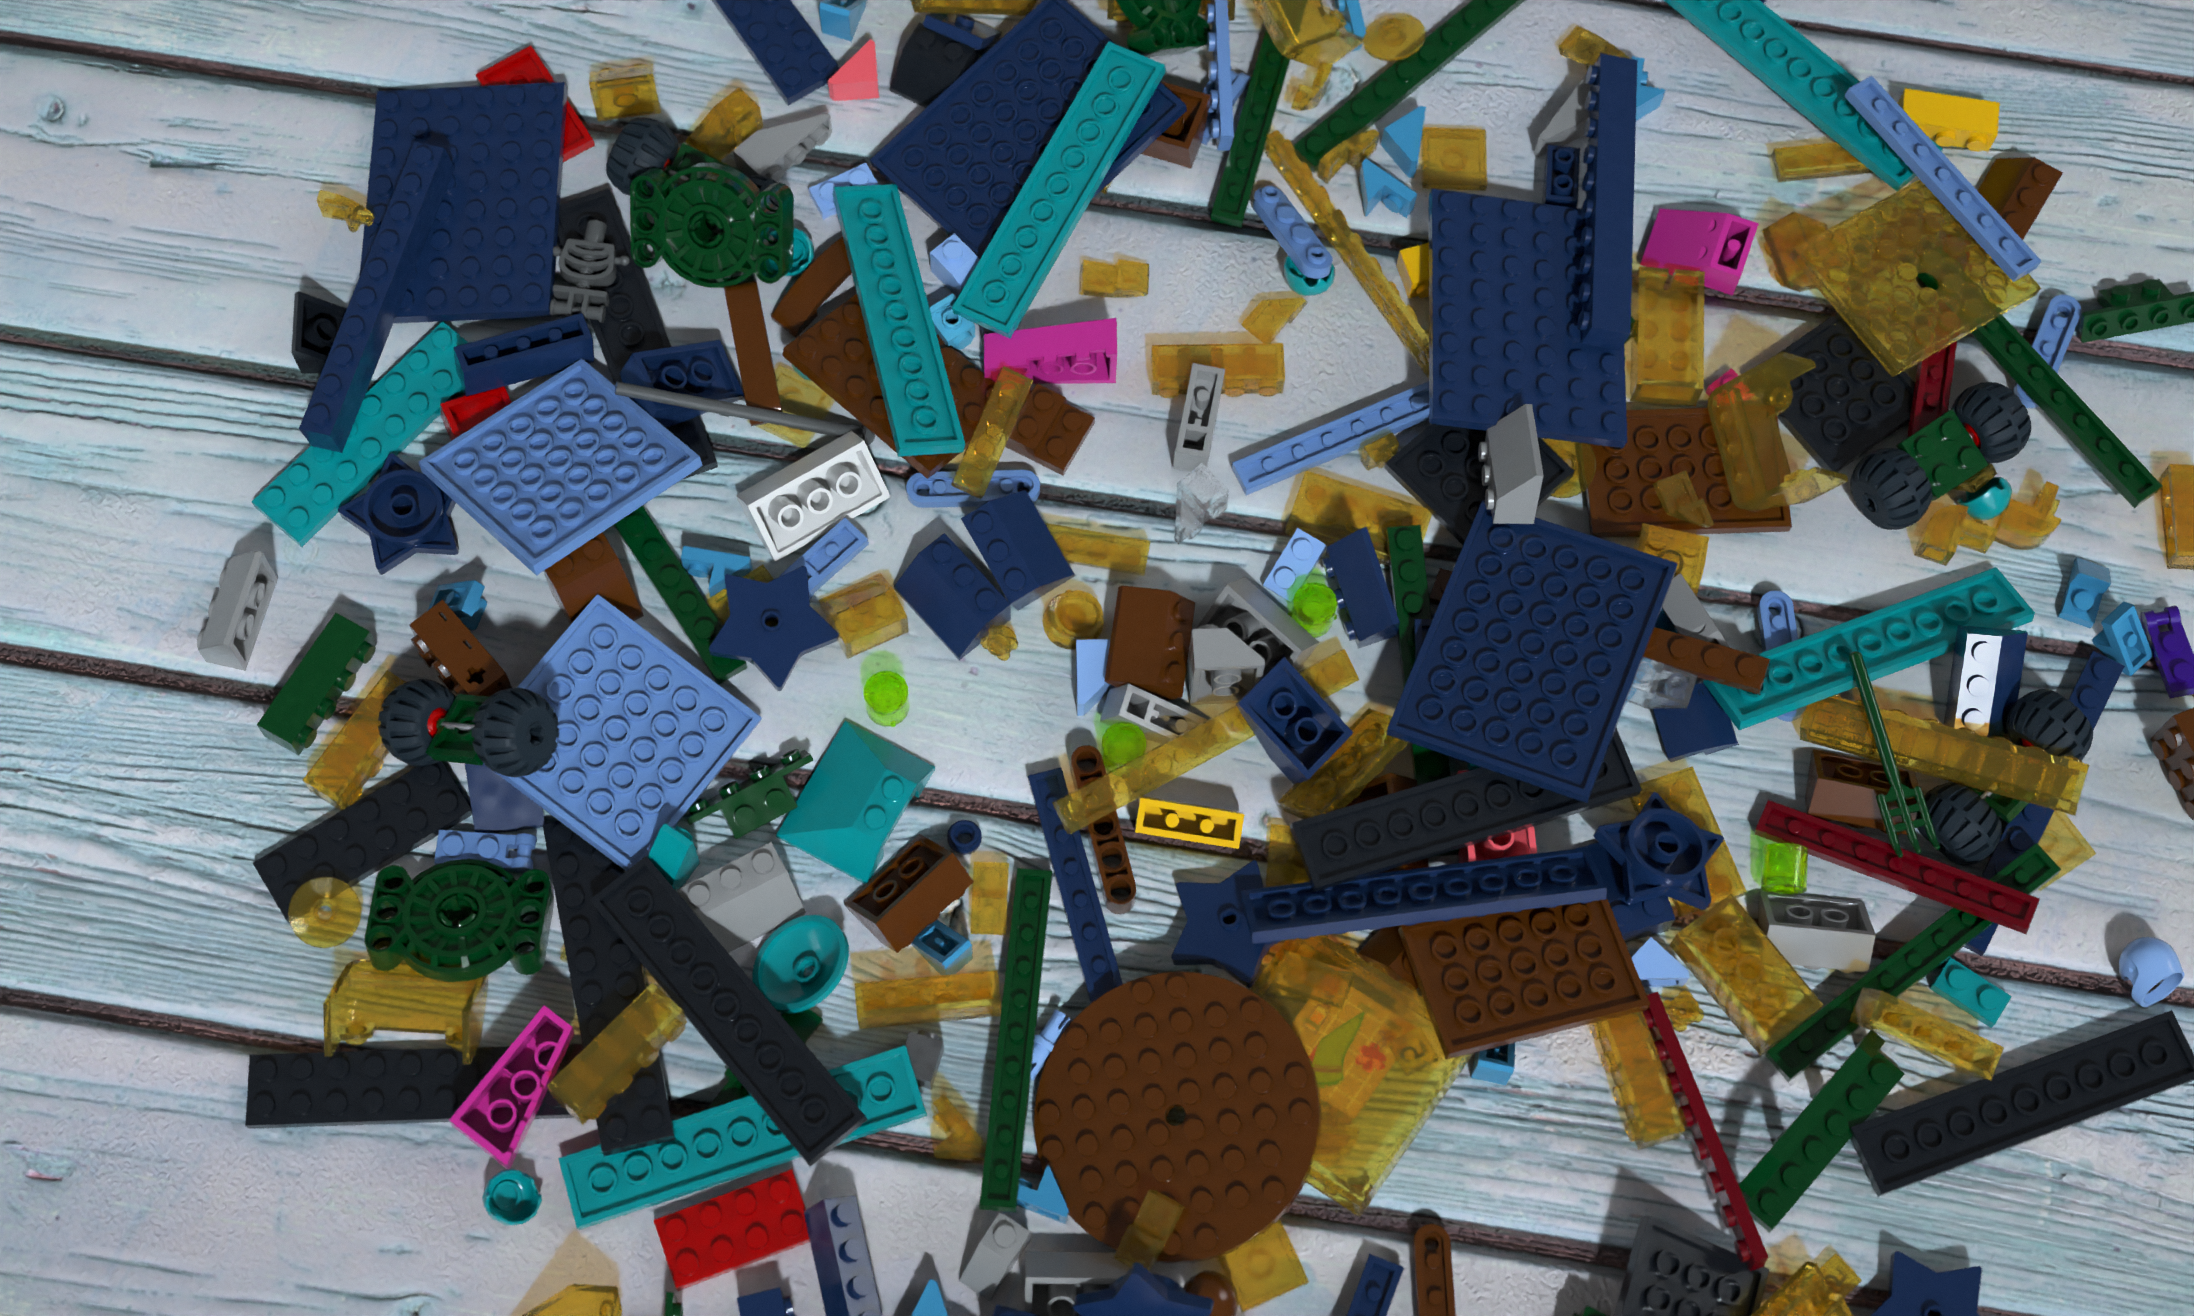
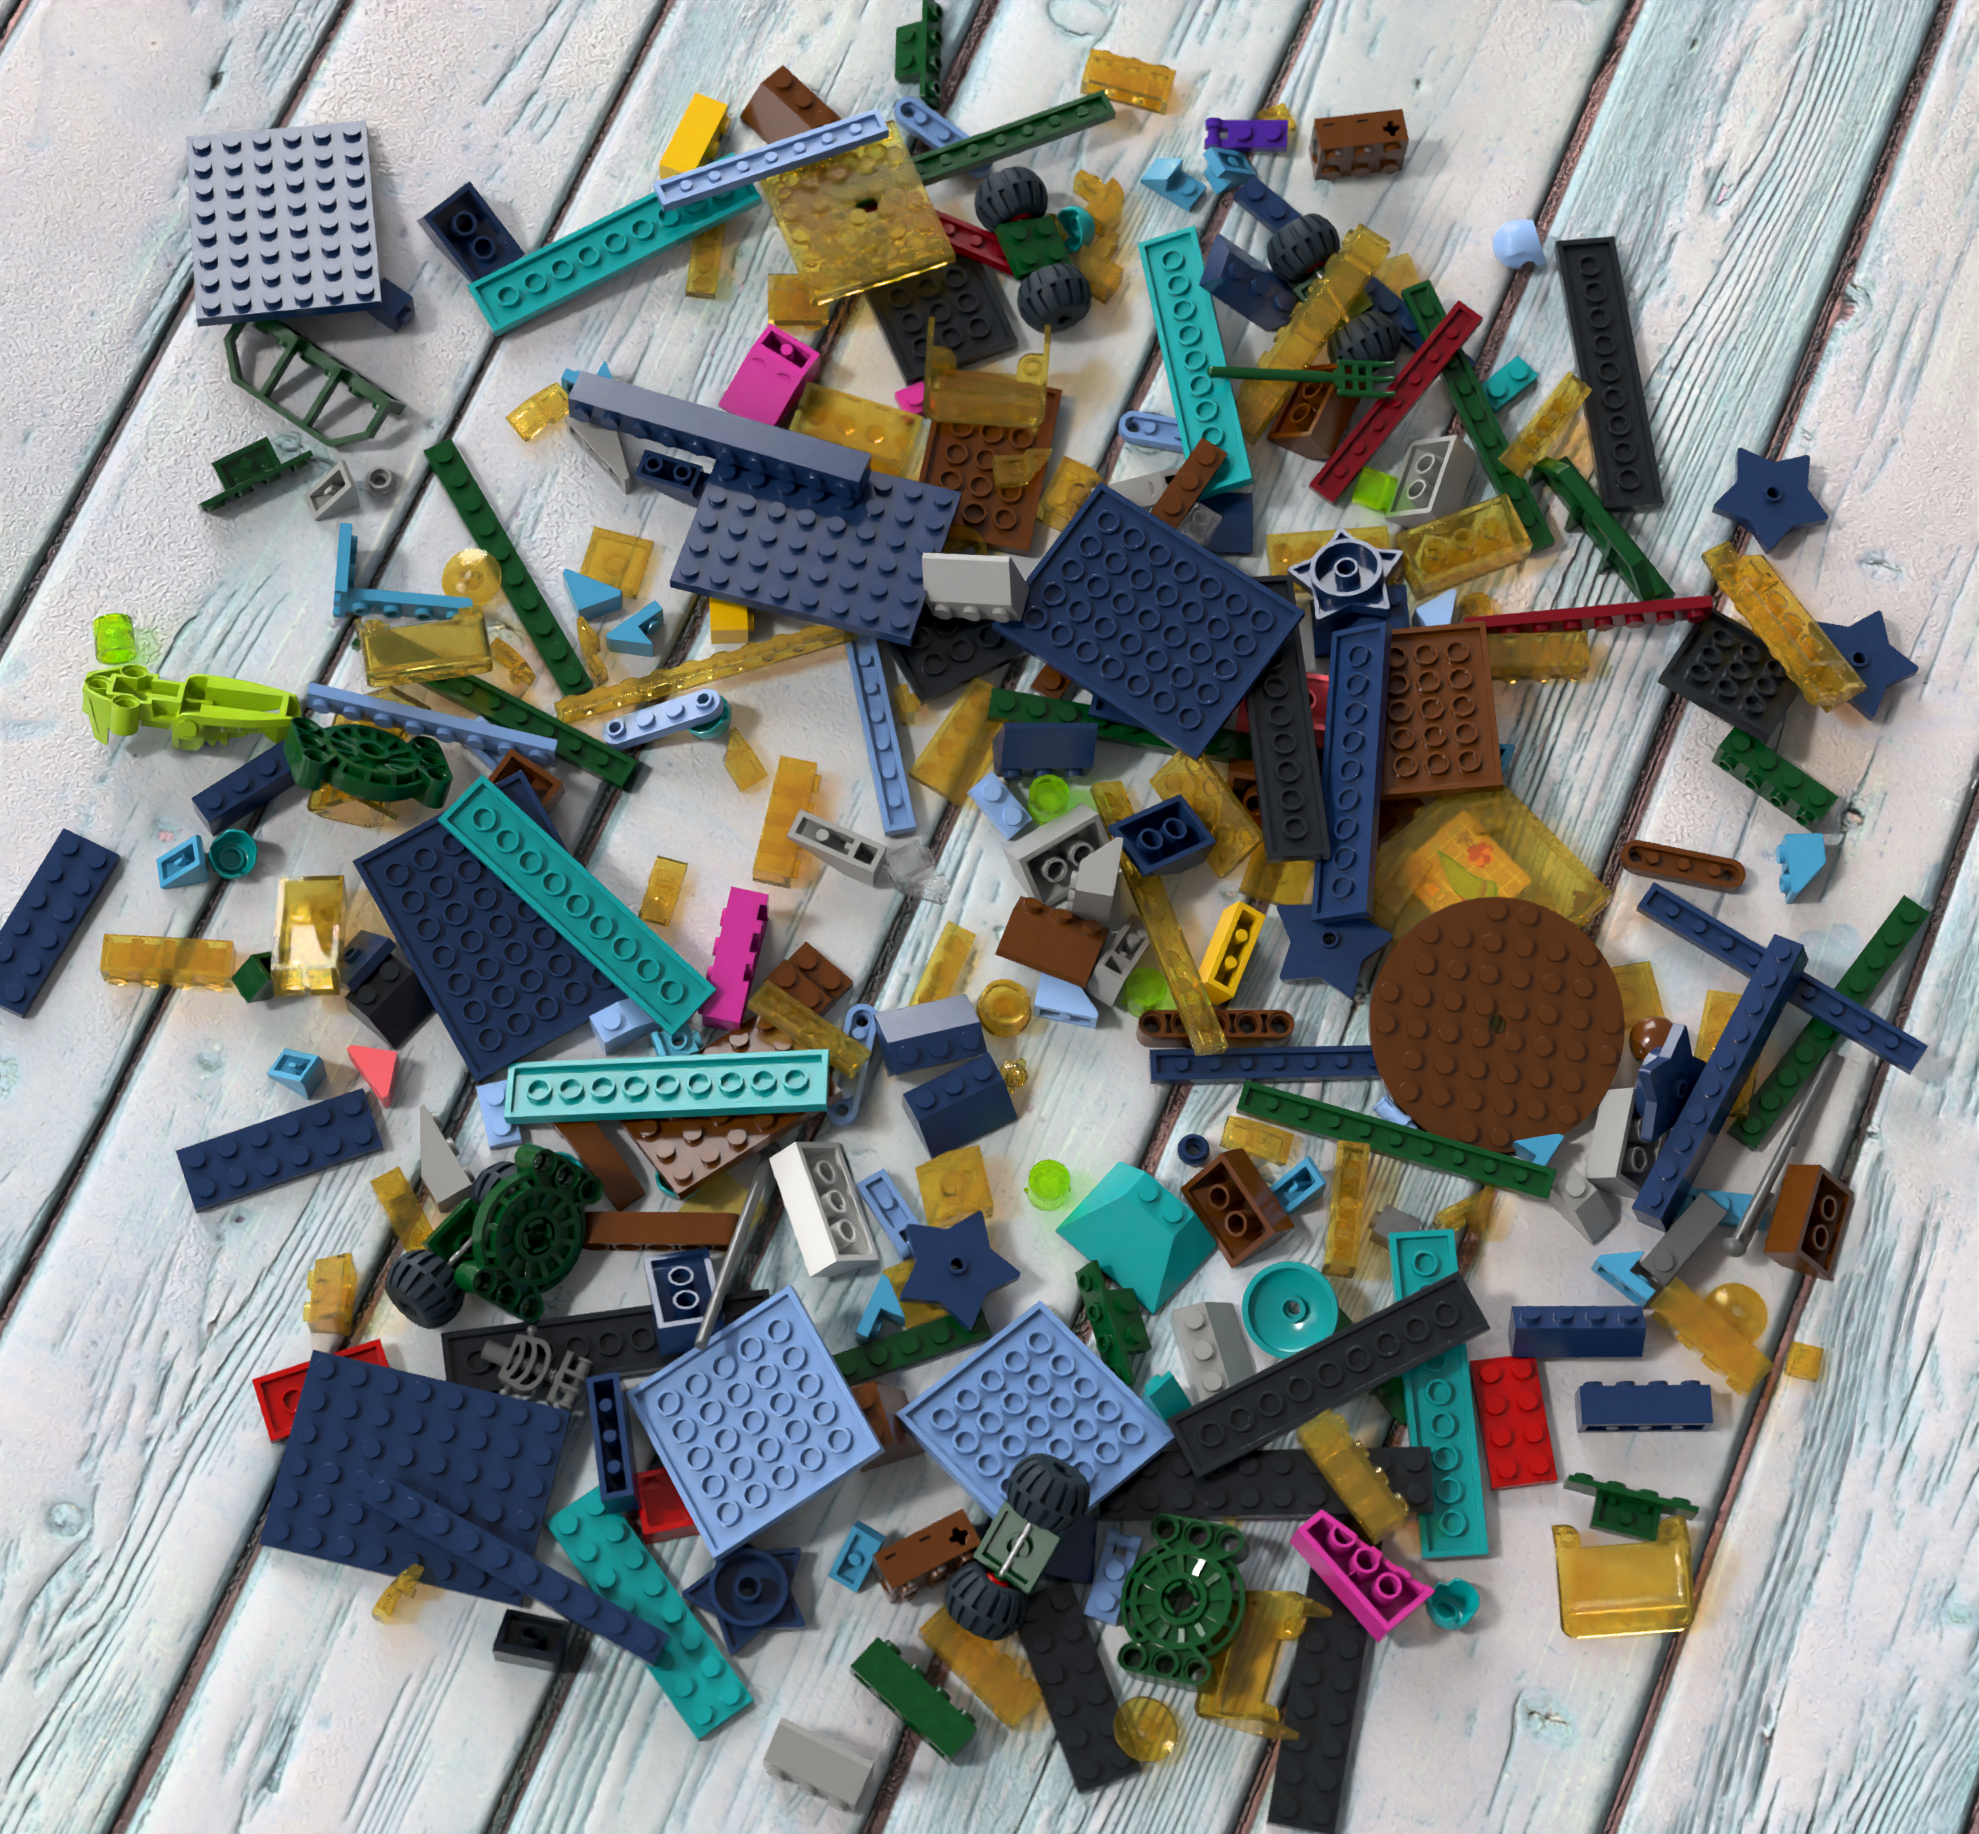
camera: 80 degrees left, 0 degrees up
clear yellow slope [1114,1189,1185,1271] -> none

